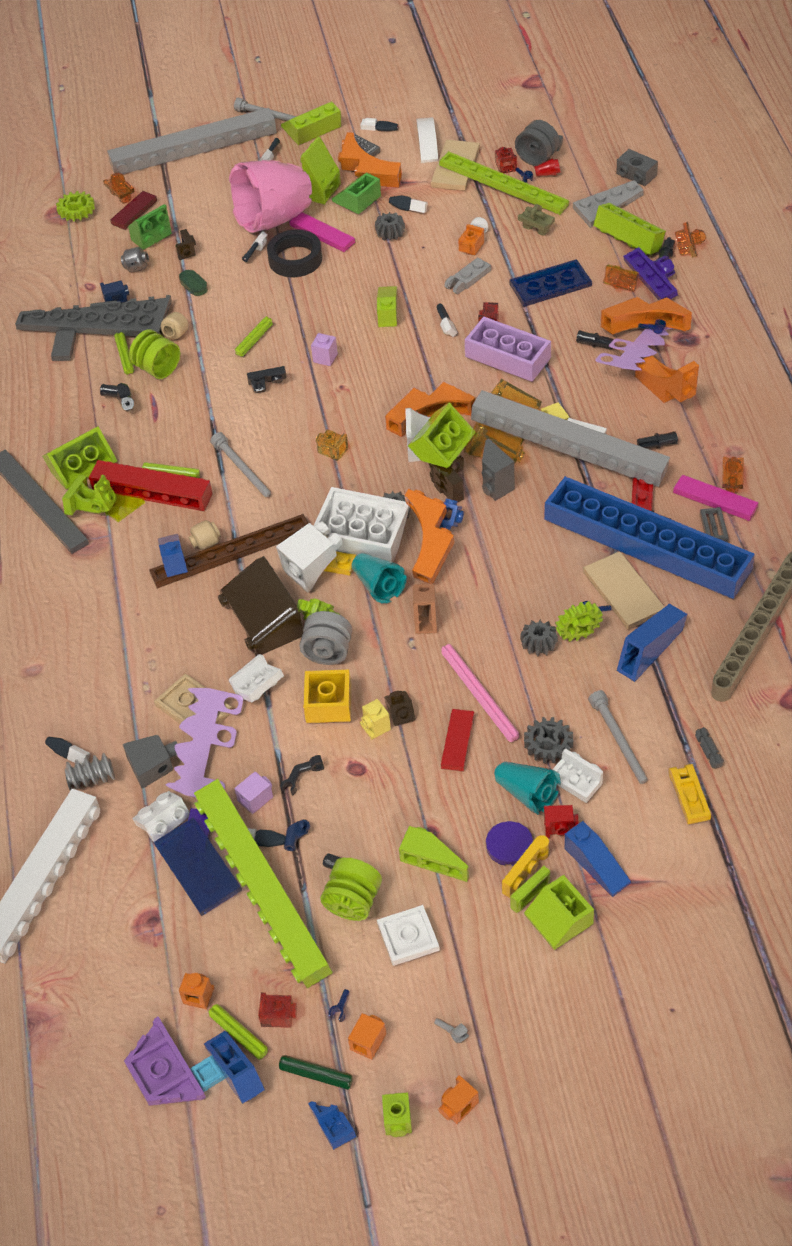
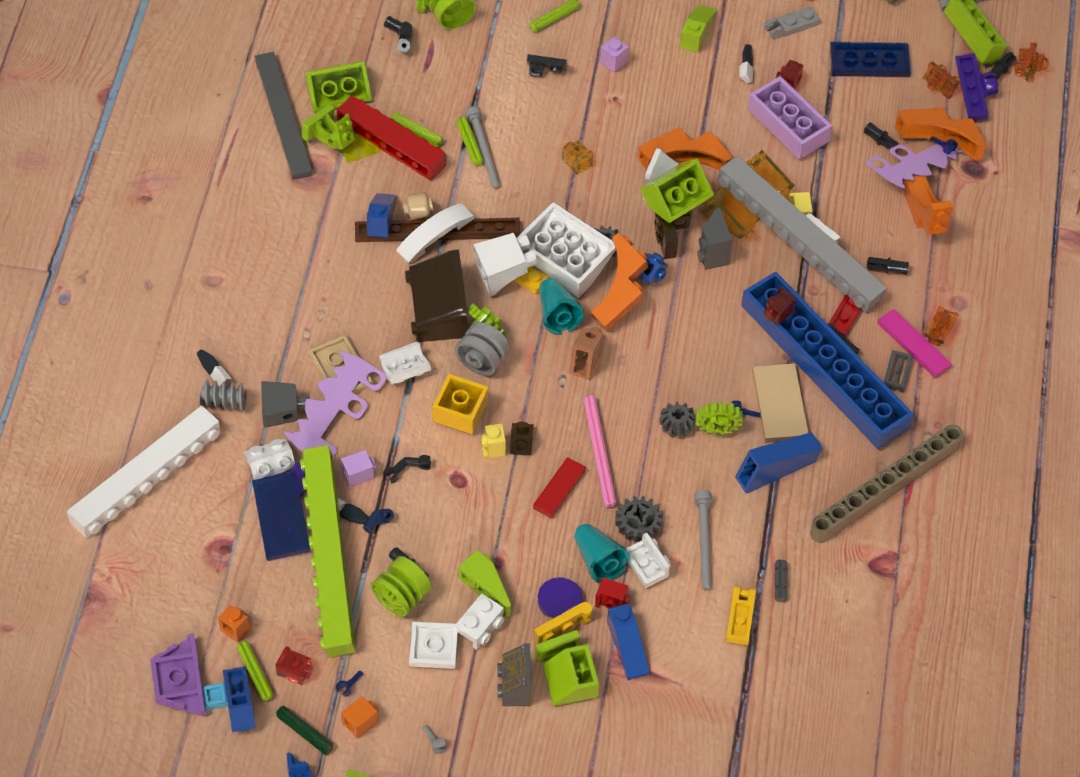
camera: 15 degrees right, 5 degrees up
none -> white slope [396,203,474,265]
none -> white bracket [454,593,505,650]
none -> lime axle [457,116,483,167]
none -> dark grey slope [497,643,531,706]
none -> clear red brick [763,287,797,325]

